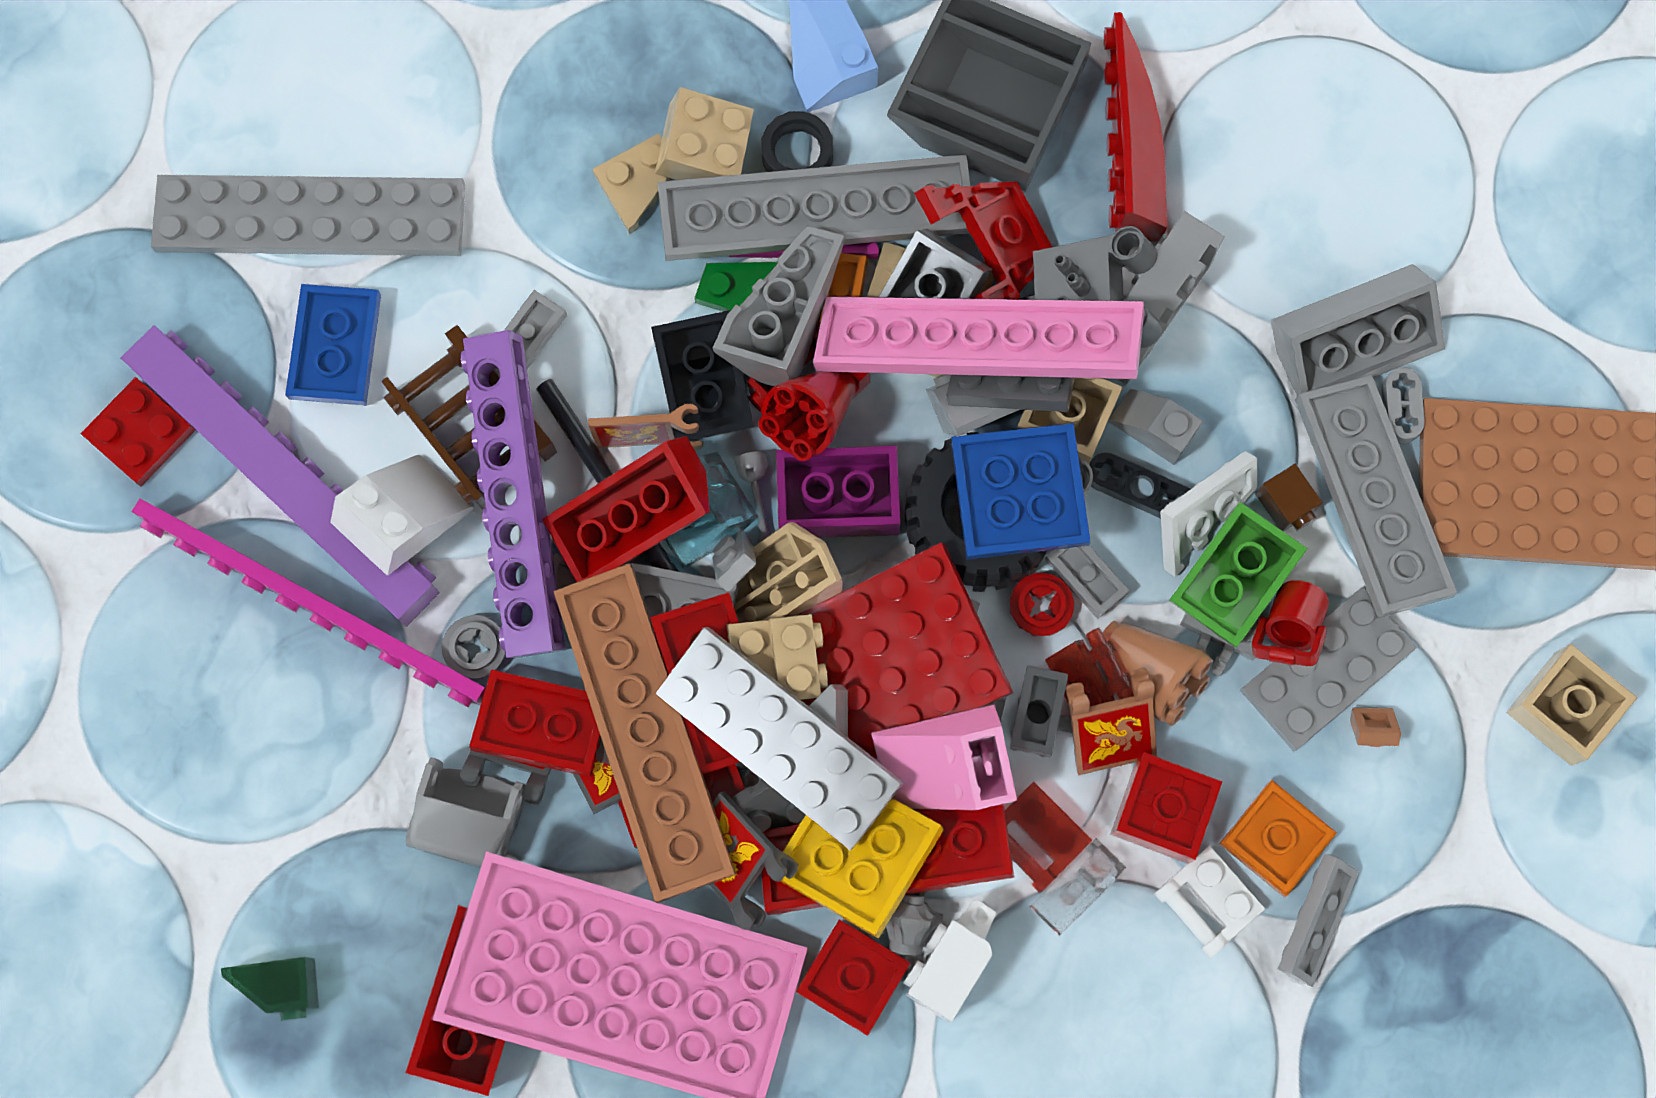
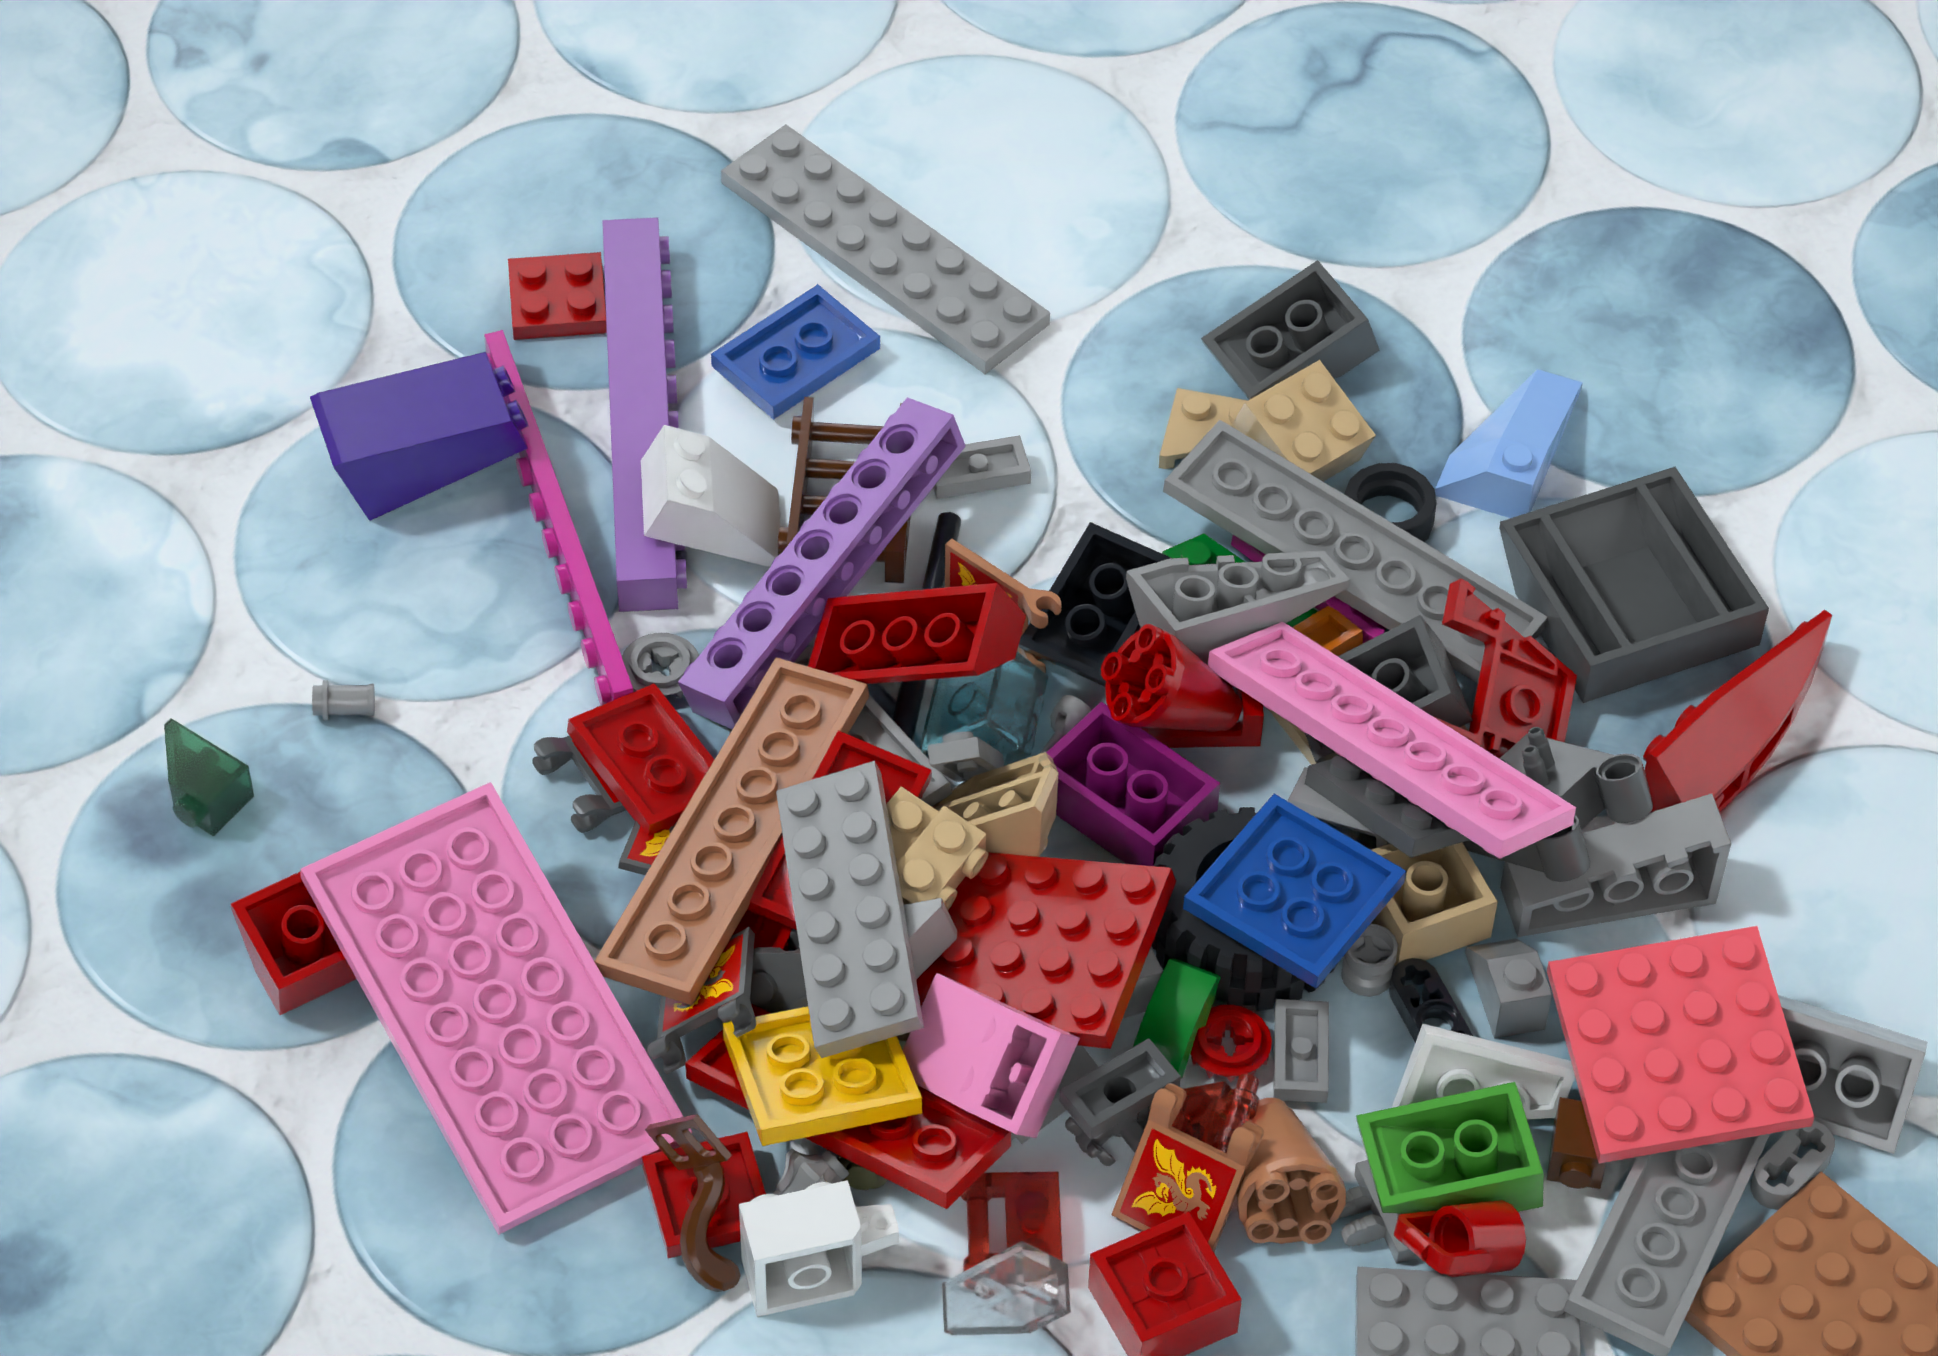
camera: 40 degrees right, 25 degrees down
light grey piece [406,757,525,868] -> none
none -> dark purple slope [310,352,528,521]
none -> light grey pin [312,680,375,720]
none -> reddish brown piece [645,1114,741,1292]
none -> green slope [1132,958,1221,1079]
none -> dark grey slope [1201,260,1380,400]
none -> coral plate [1547,926,1814,1164]

